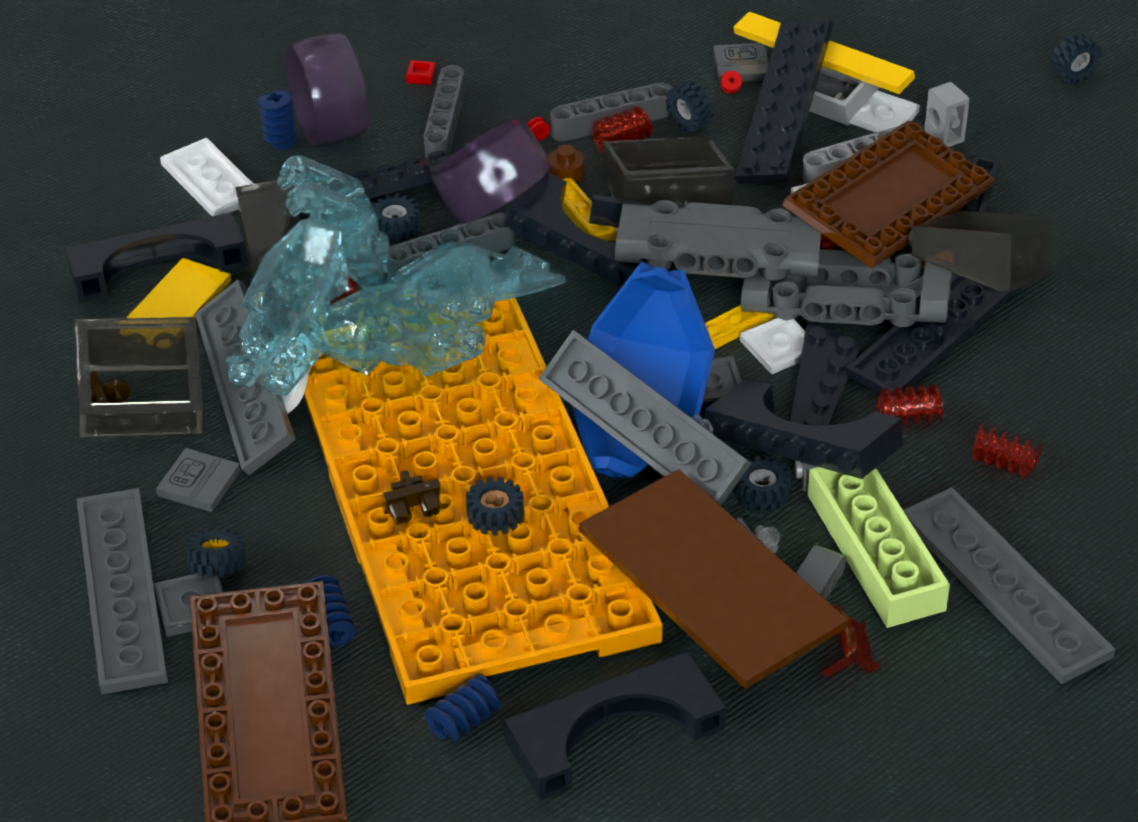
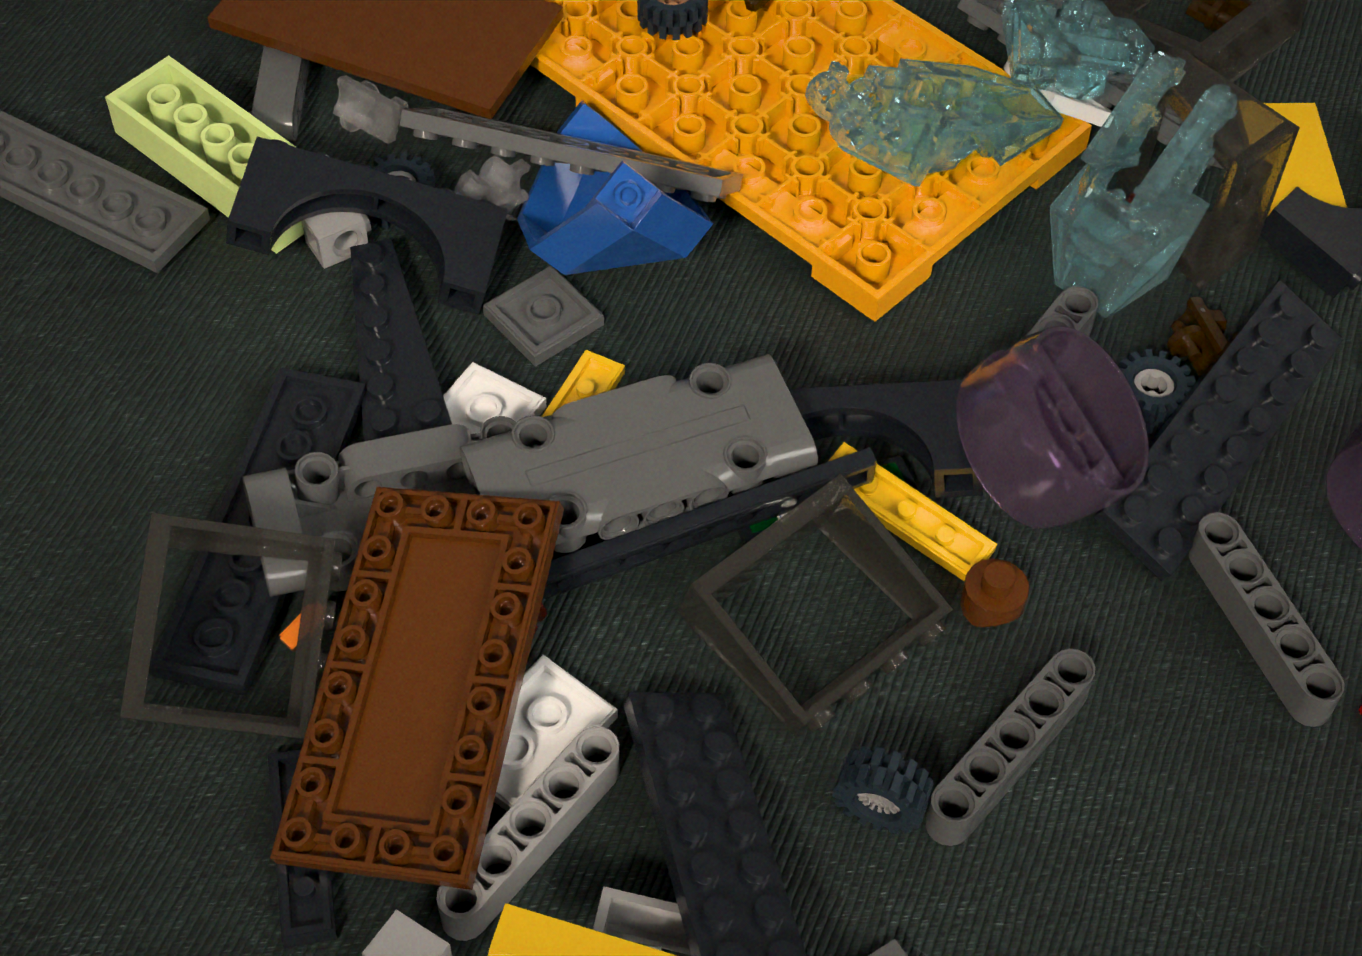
camera: 150 degrees right, 10 degrees up
clear light blue connector [385,239,566,317] -> none
red piece [526,117,550,141] -> none
clear red piece [592,106,653,154] -> none
red piece [720,71,742,94] -> none
clear red piece [820,604,880,678] -> none
clear red piece [877,384,943,425] -> none
clear red piece [973,423,1043,478] -> none

